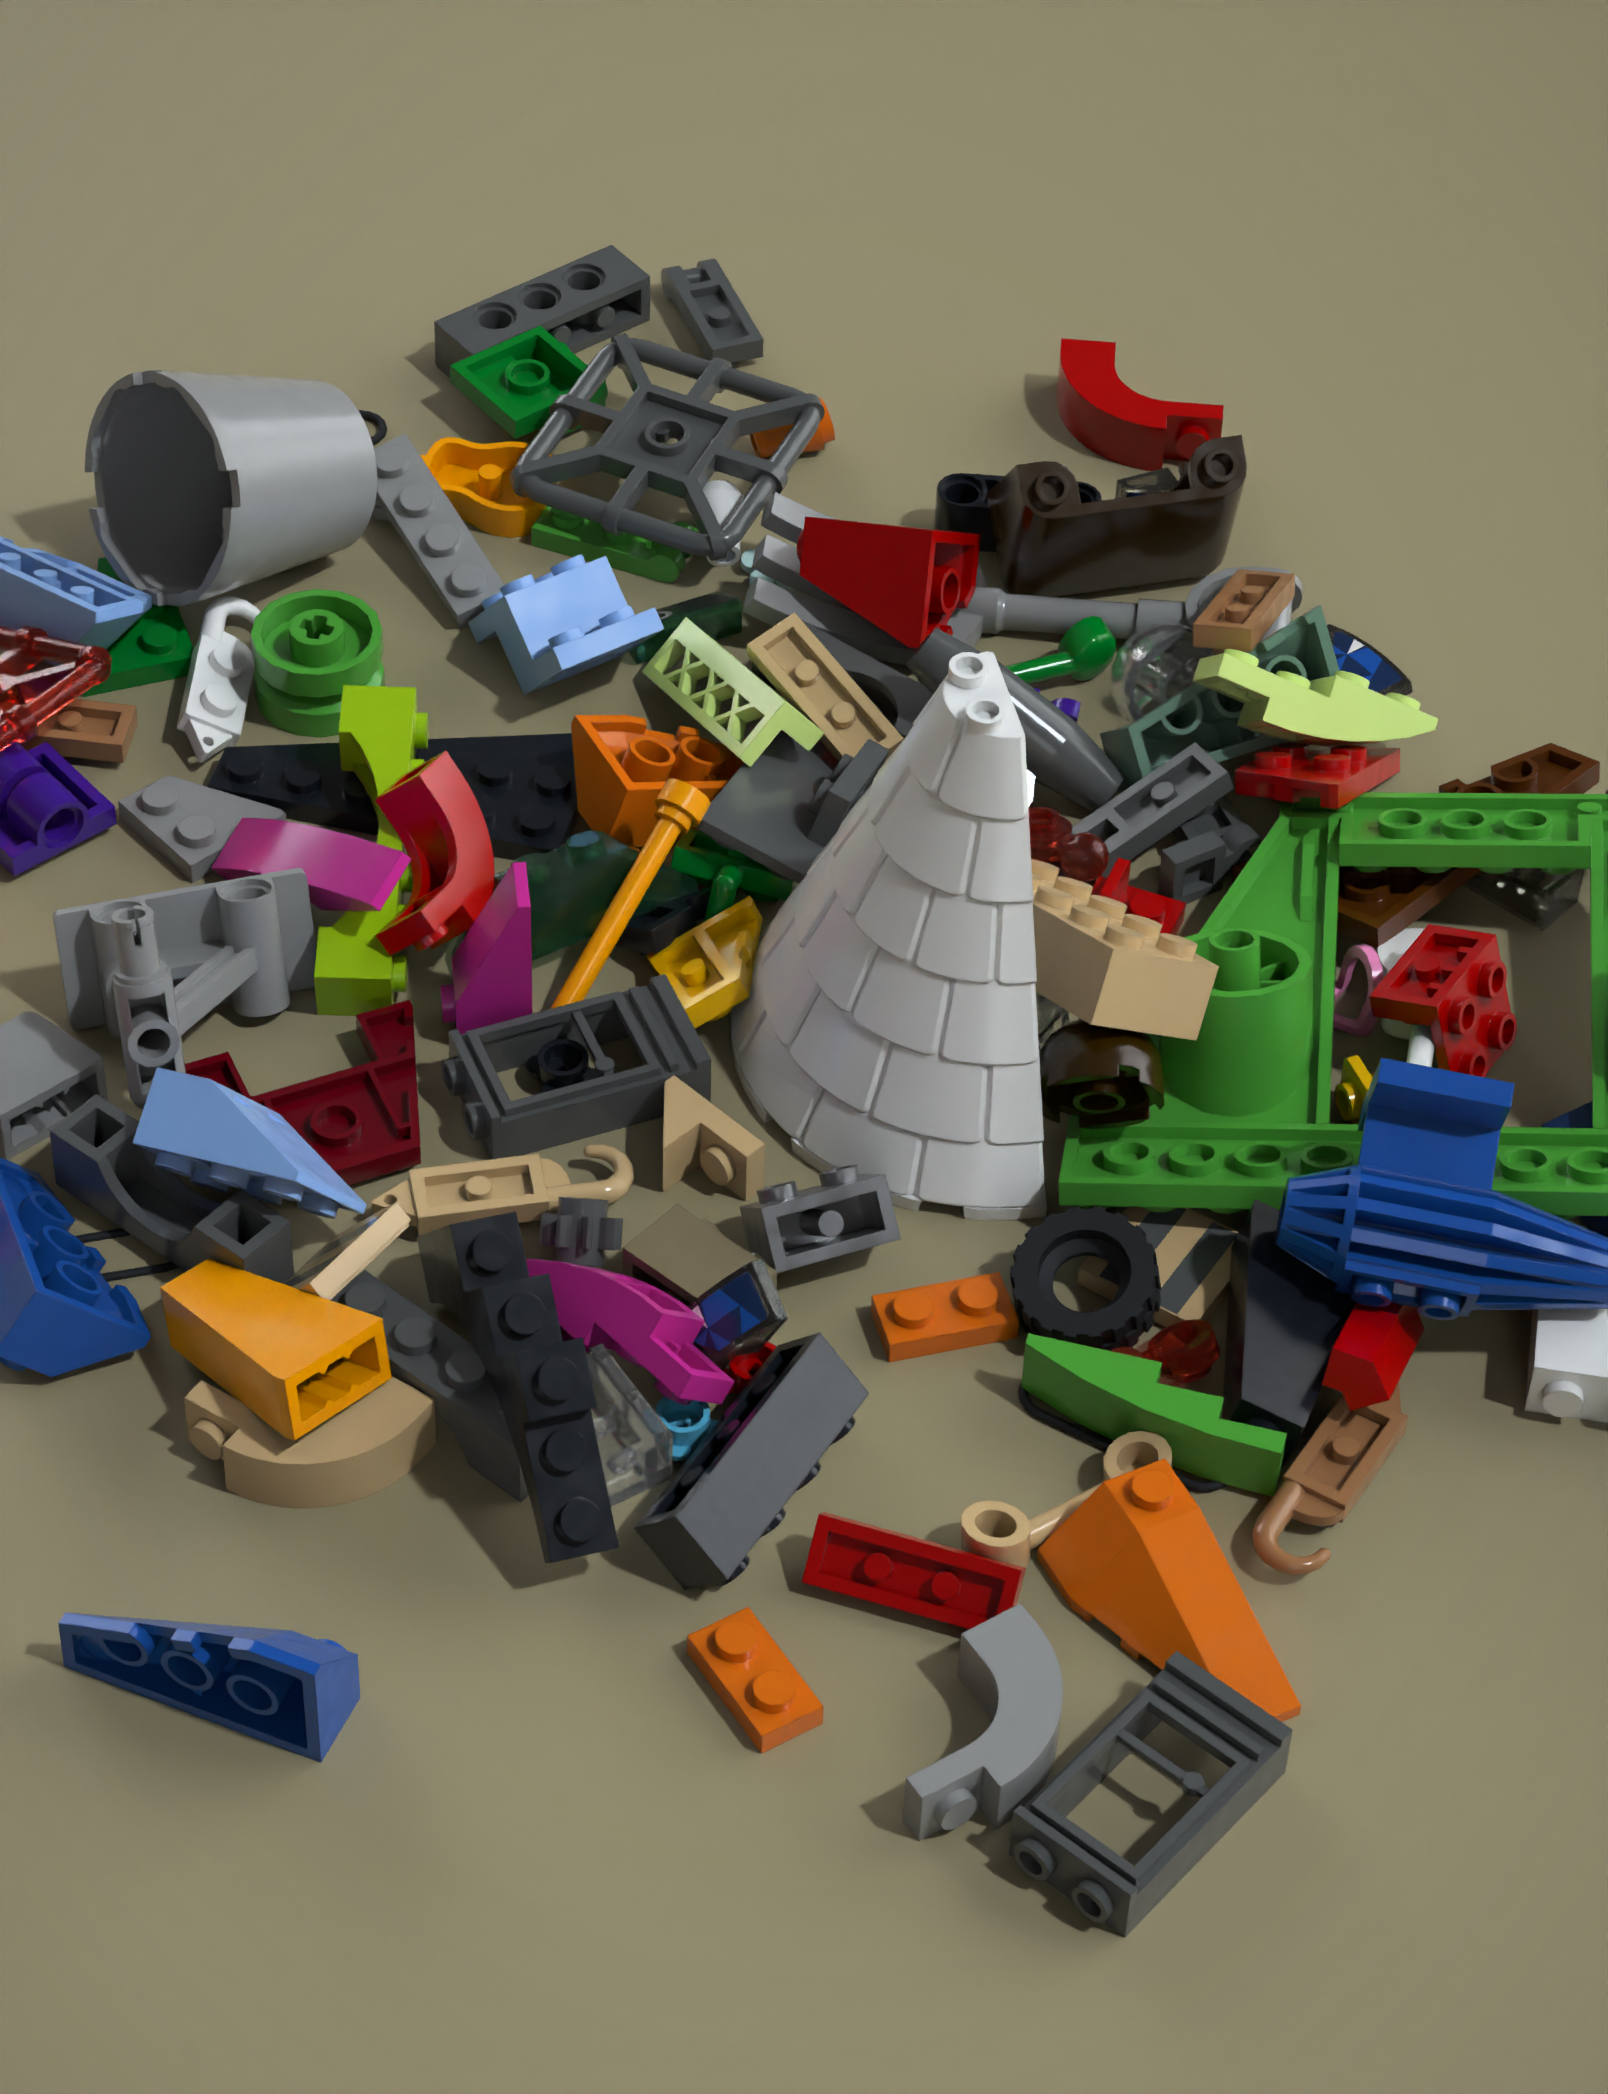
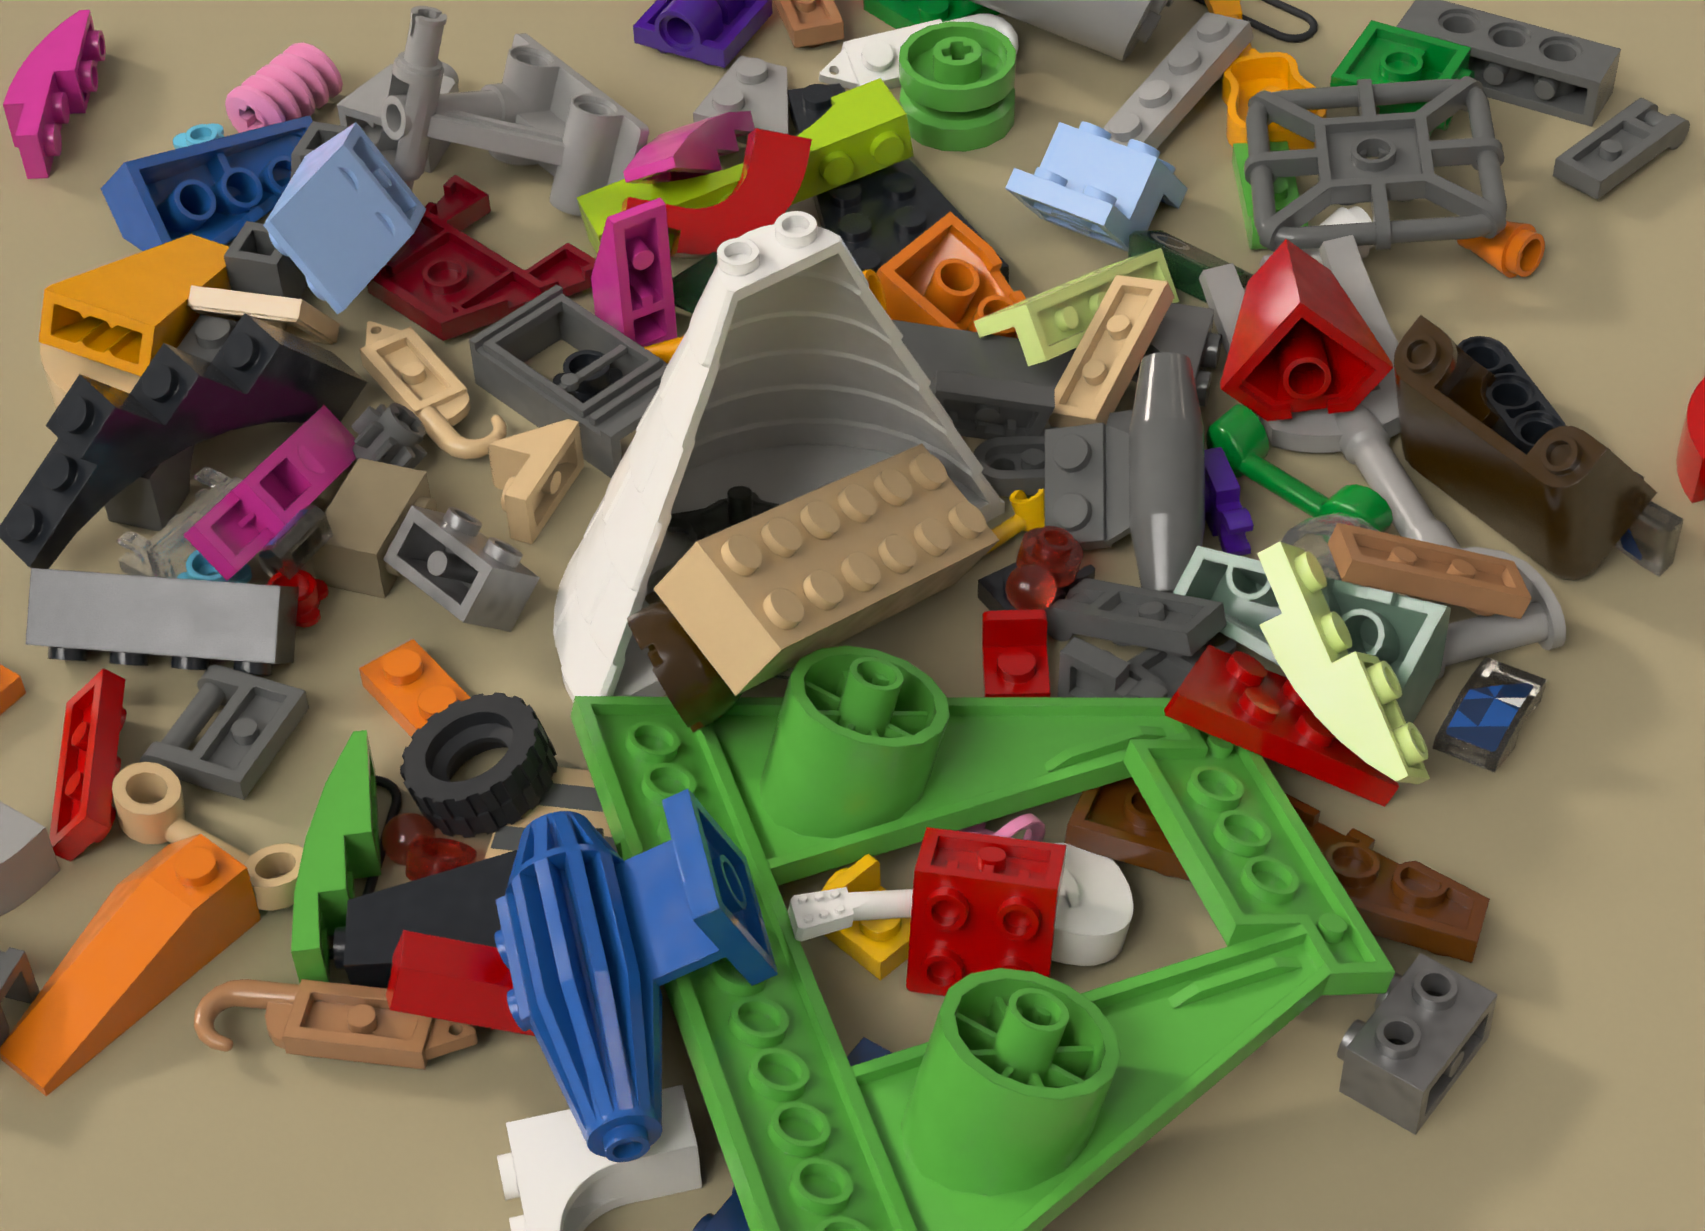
camera: 70 degrees right, 0 degrees up
none -> dark grey plate [140,665,309,800]

